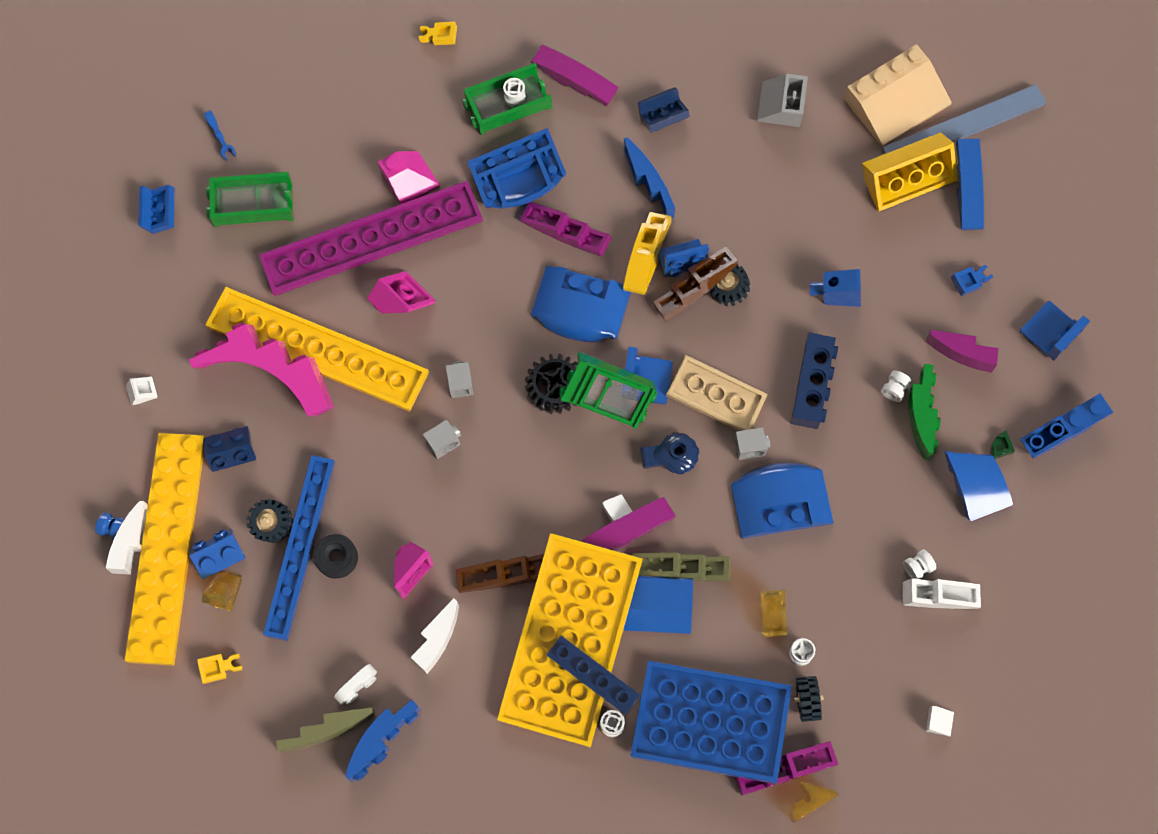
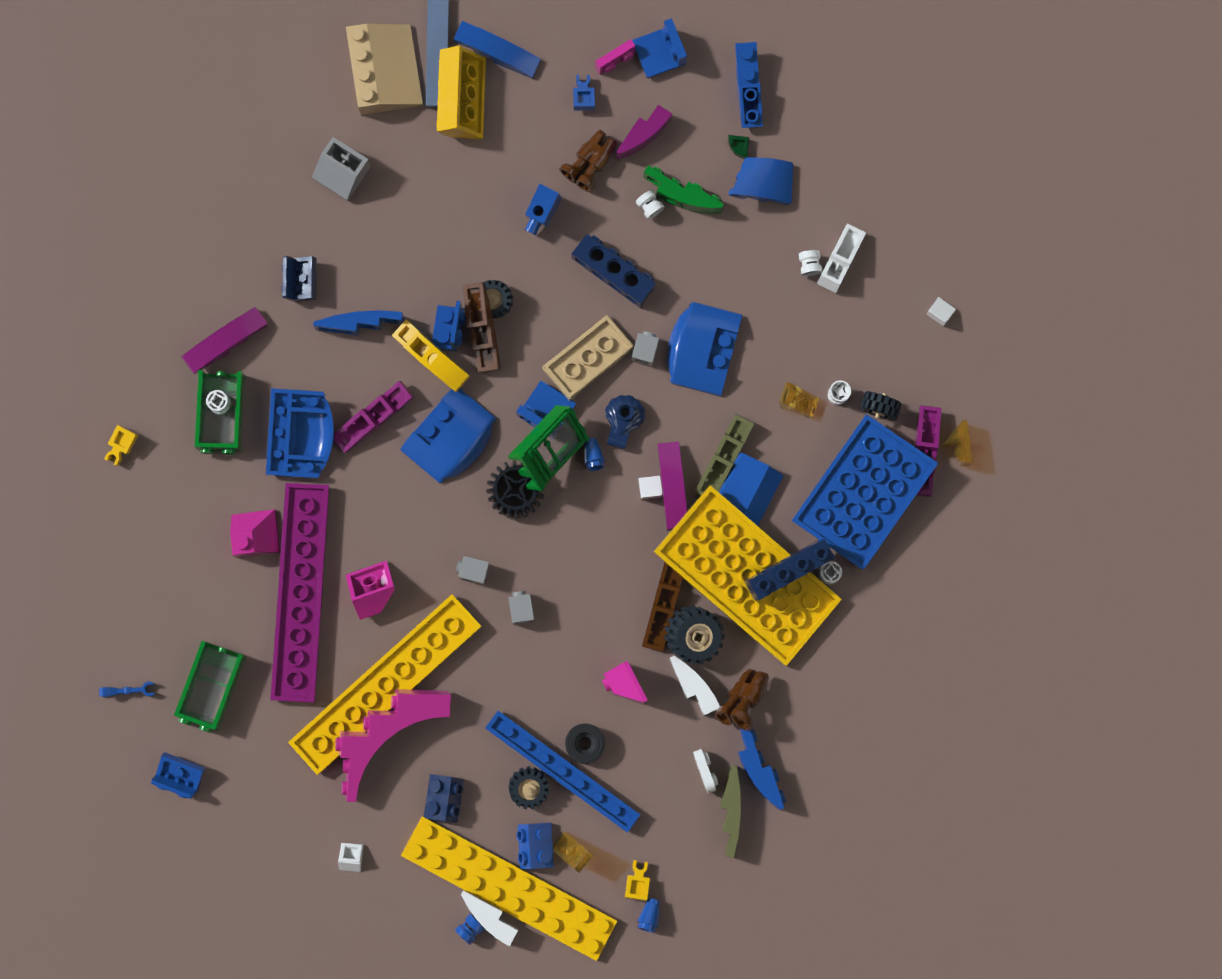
camera: 70 degrees left, 10 degrees up
none -> reddish brown piece [559,130,617,192]
none -> blue cone [584,438,606,471]
none -> dark pink plate [595,39,635,74]
none -> blue cone [637,898,660,933]
none -> black wheel [665,606,725,664]
none -> reddish brown piece [715,669,769,731]

